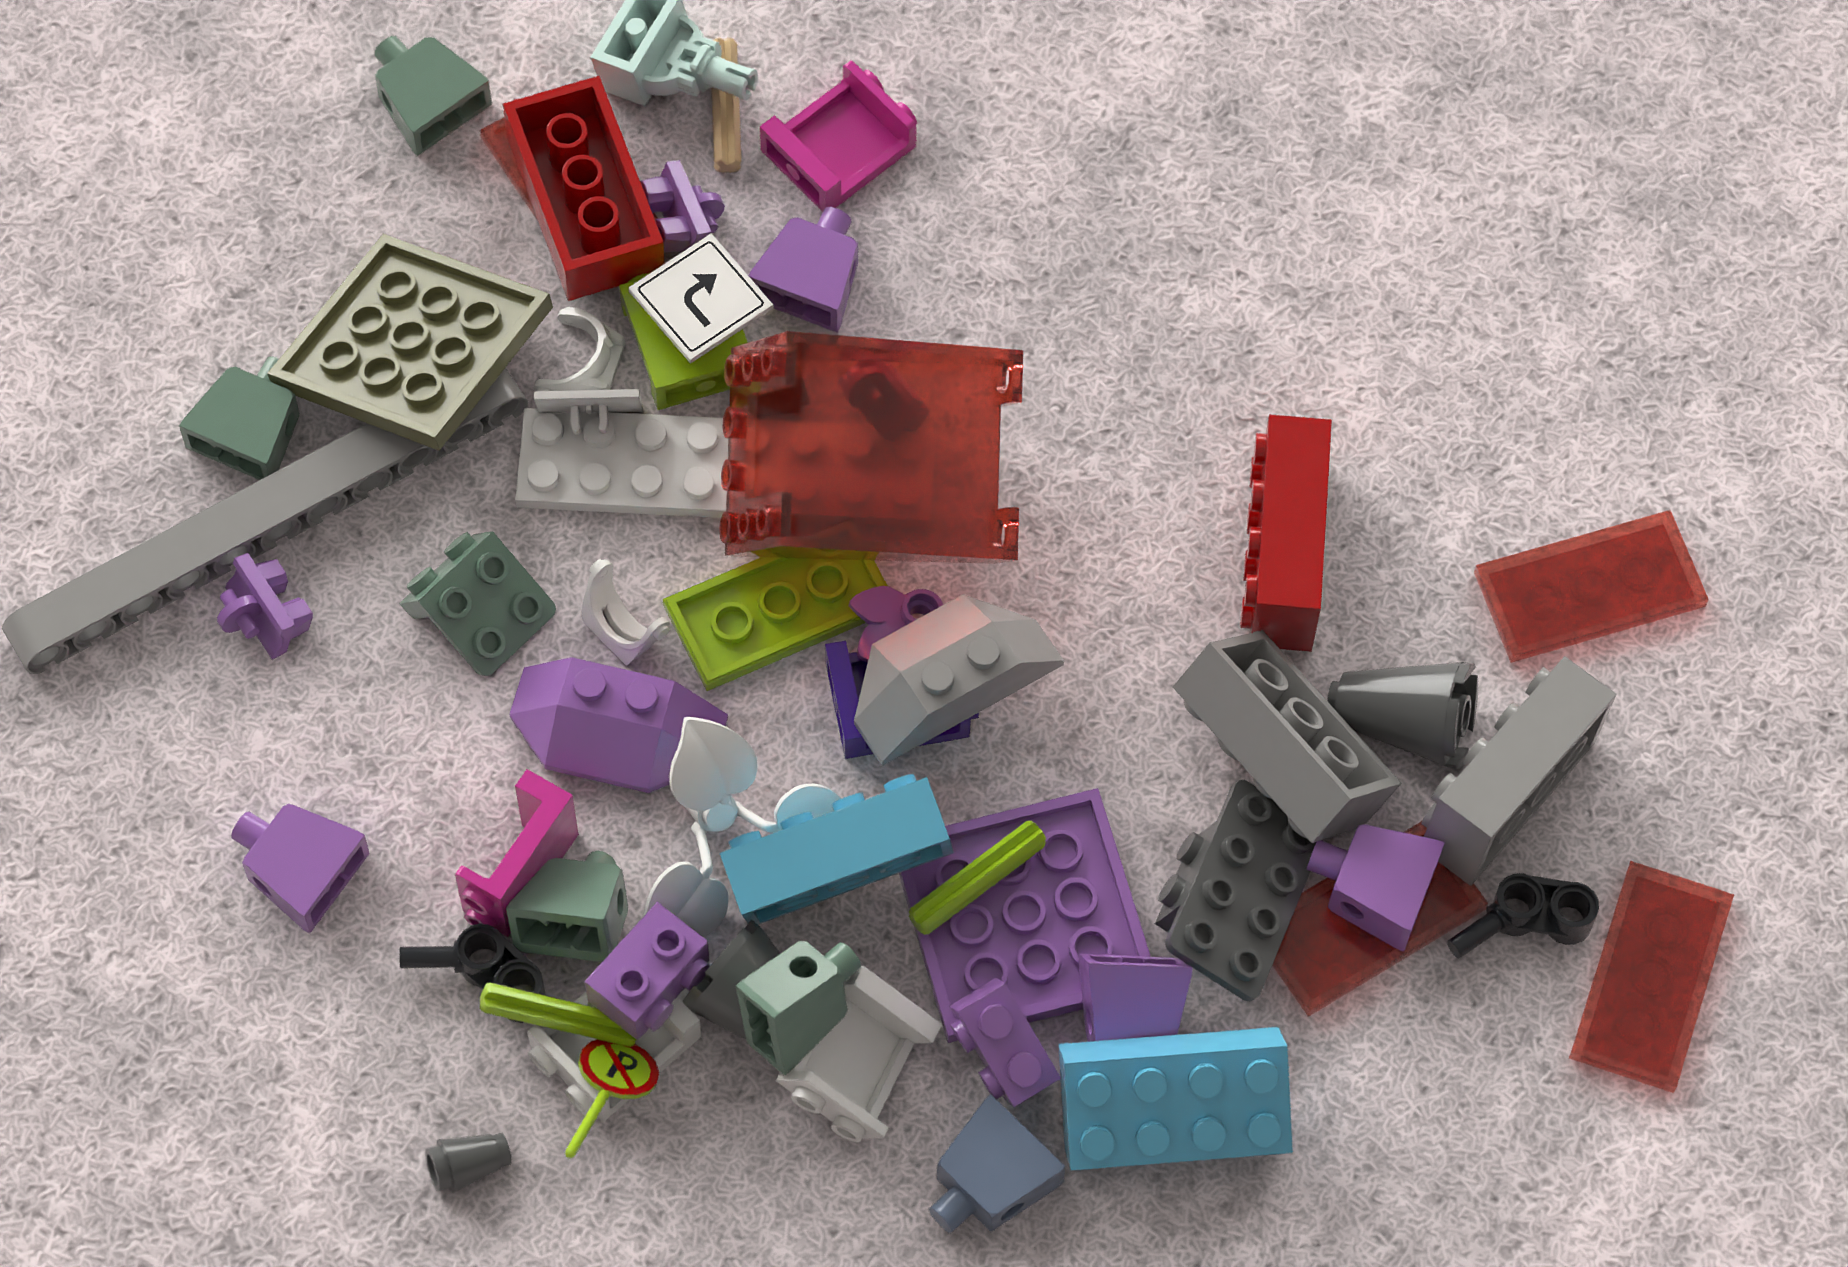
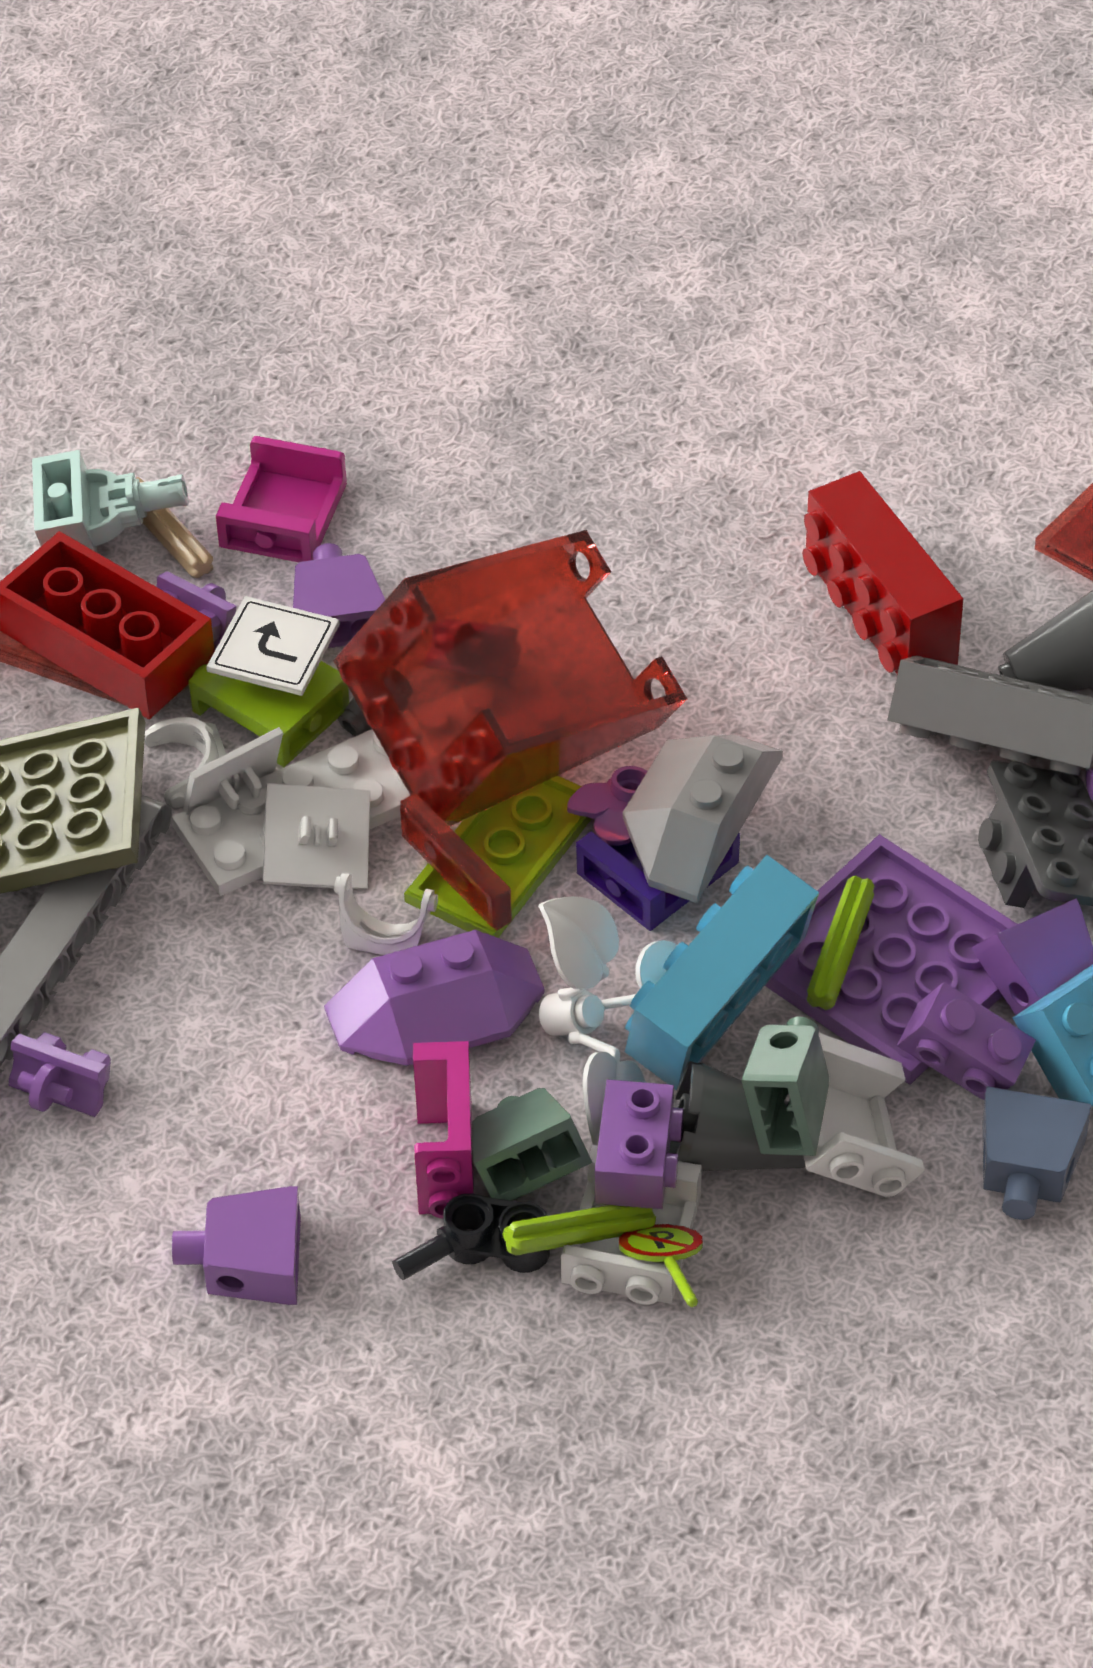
camera: 30 degrees left, 15 degrees down
sand green bracket [399,531,556,676] -> none
dark grey cone [425,1133,512,1193] -> none
none -> white piece [263,783,370,889]
none -> clear red tile [400,793,512,930]

